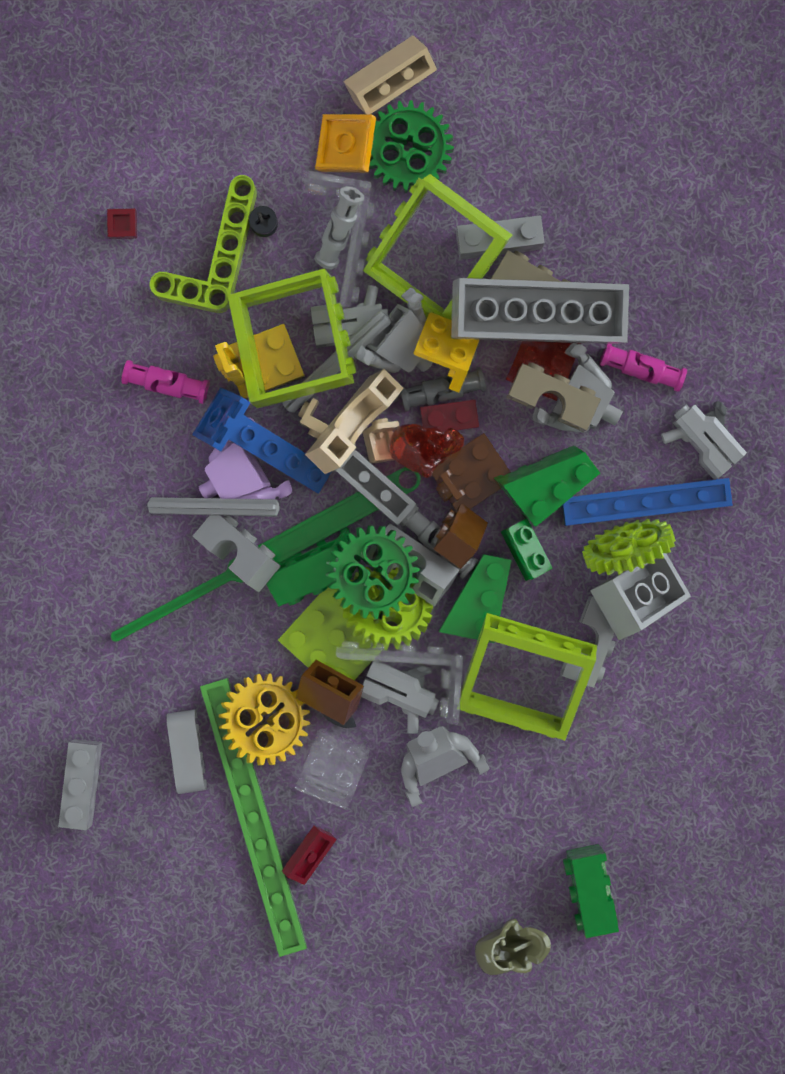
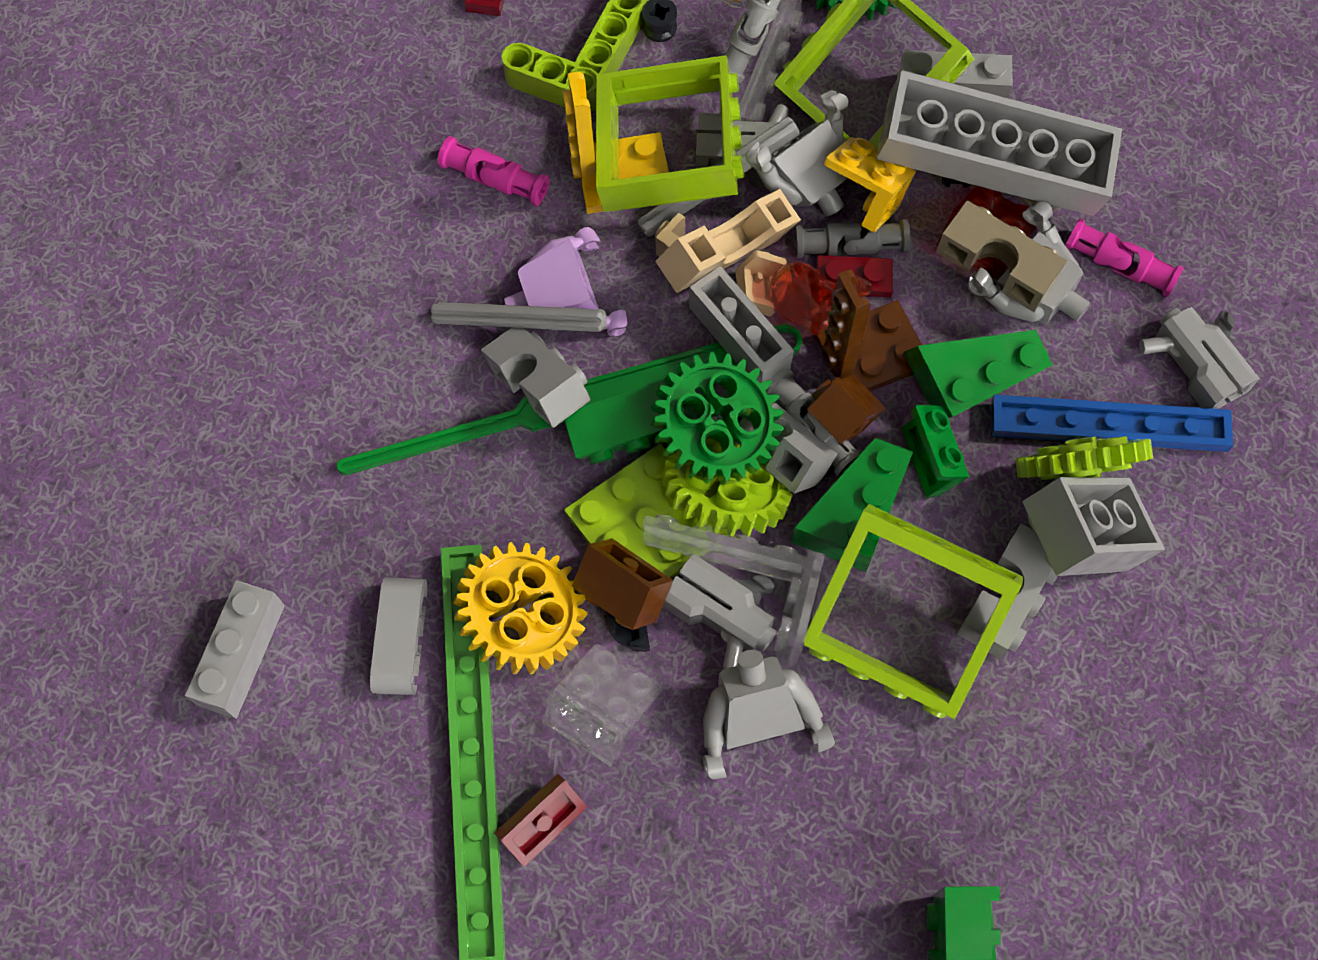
camera: 15 degrees right, 20 degrees down
blue bracket [192,387,332,494] -> none

